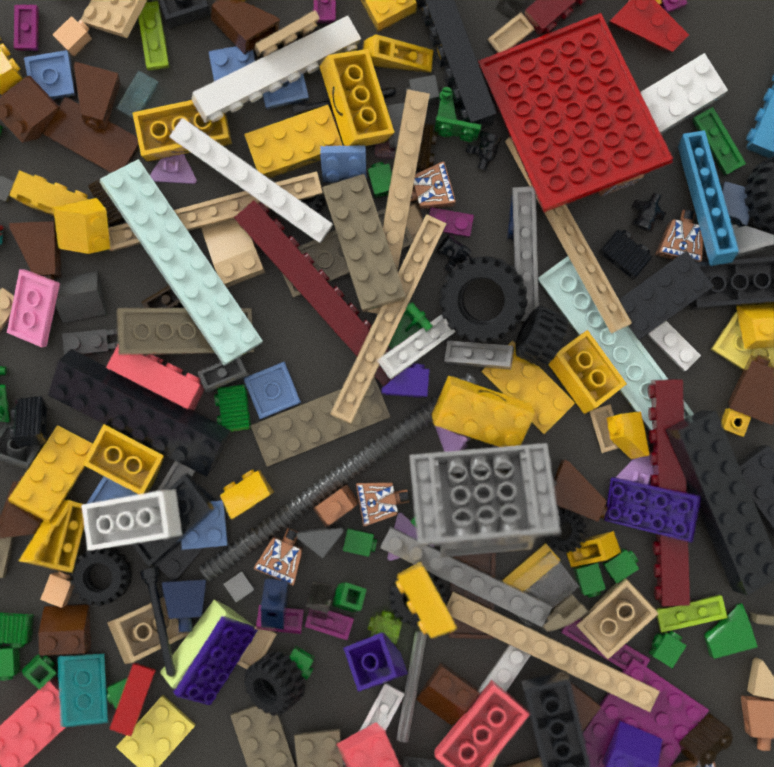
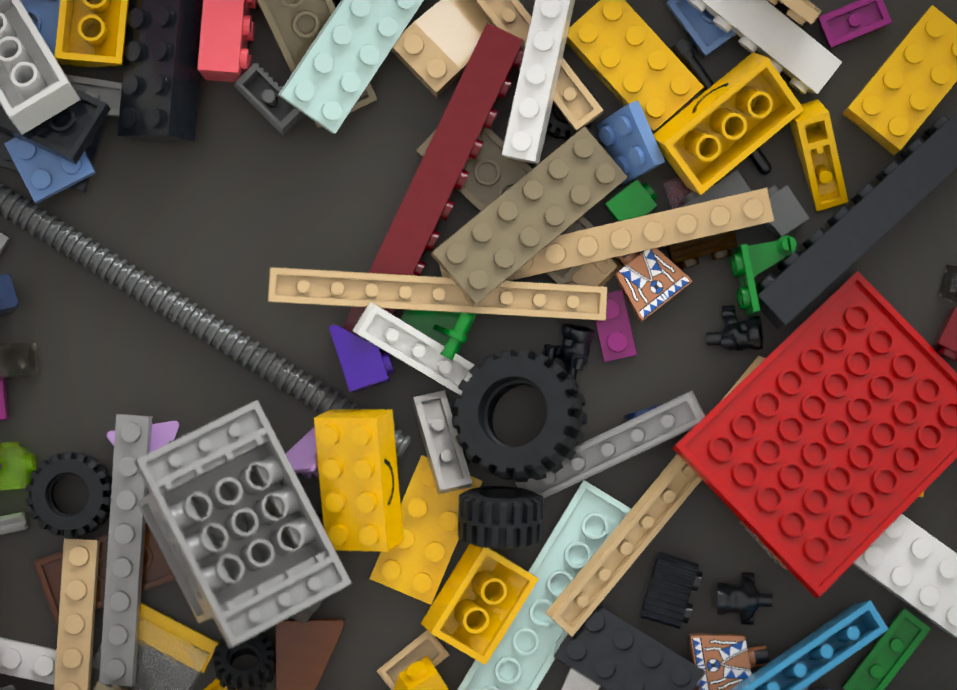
camera: 70 degrees right, 0 degrees up
green brick [214,385,251,432] -> none
yellow slope [220,469,274,519] -> none
medium blue tile [243,362,301,419] -> none
dark tan plate [250,377,390,467] -> none
torso [254,528,303,585] -> none
dark grey slope [297,525,344,558] -> none
nougat torso [313,484,359,527] -> none
green brick [332,582,367,612] -> none
green brick [343,527,377,557] -> none
torso [356,483,410,526] -> none
yellow slope [395,561,456,638] -> none
tan tile [487,13,535,53] -> none

